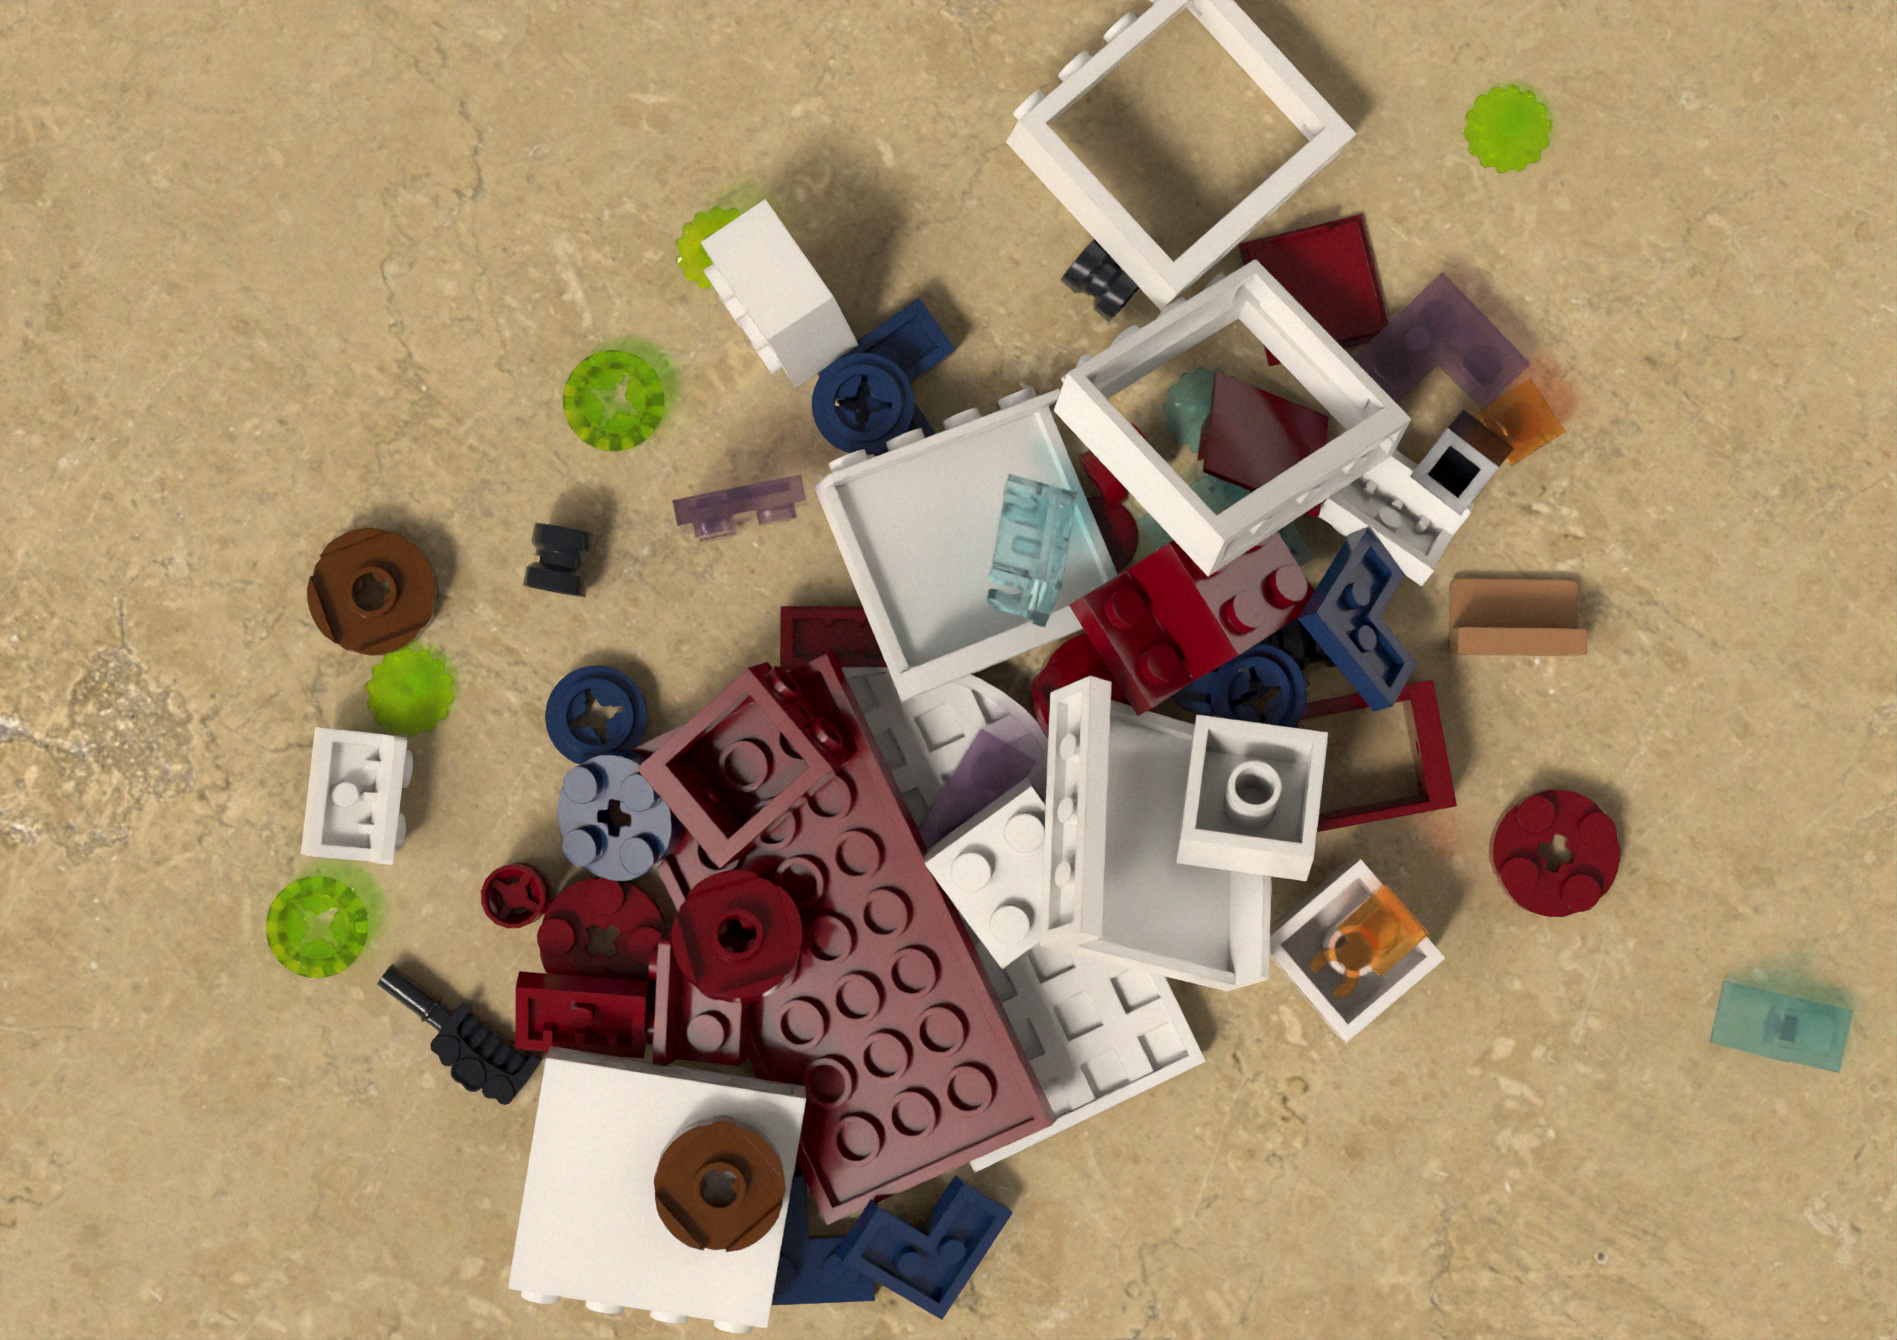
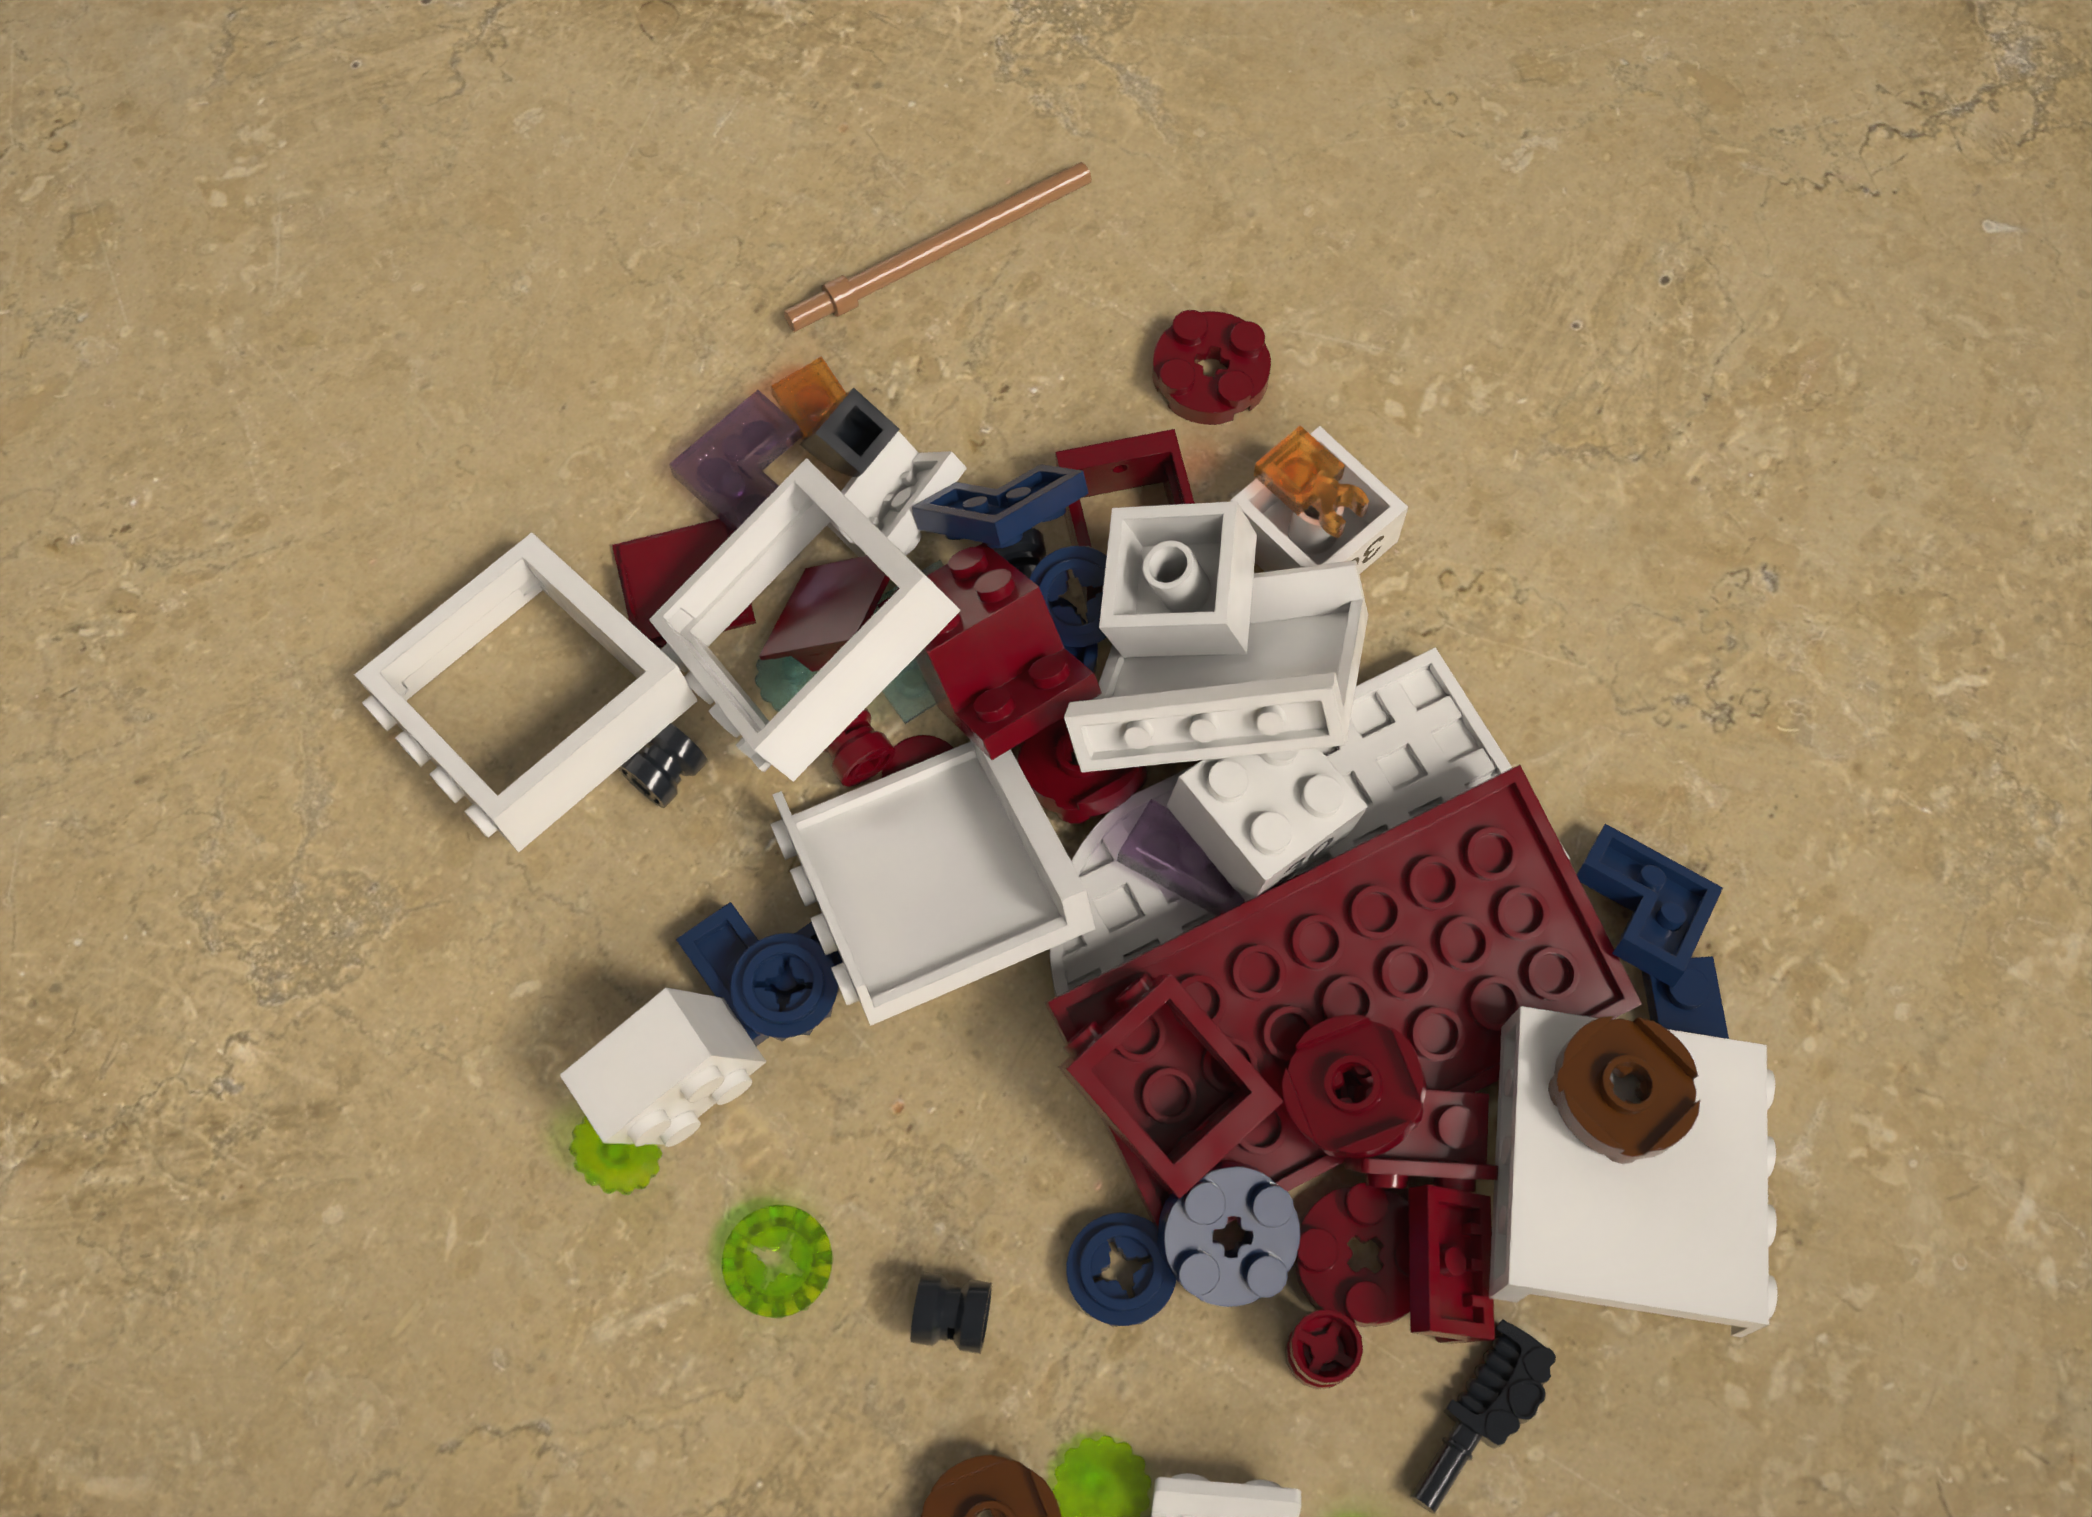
camera: 85 degrees left, 20 degrees down
plate [672,474,809,542] -> none
dark red plate [780,606,887,671] -> none
clear light blue hinge [987,474,1077,628] -> none
medium nougat panel [1449,579,1587,656] -> none
clear neon green piece [1463,85,1552,174] -> none
clear light blue slope [1709,980,1853,1073] -> none
none -> medium nougat bar [784,162,1092,332]

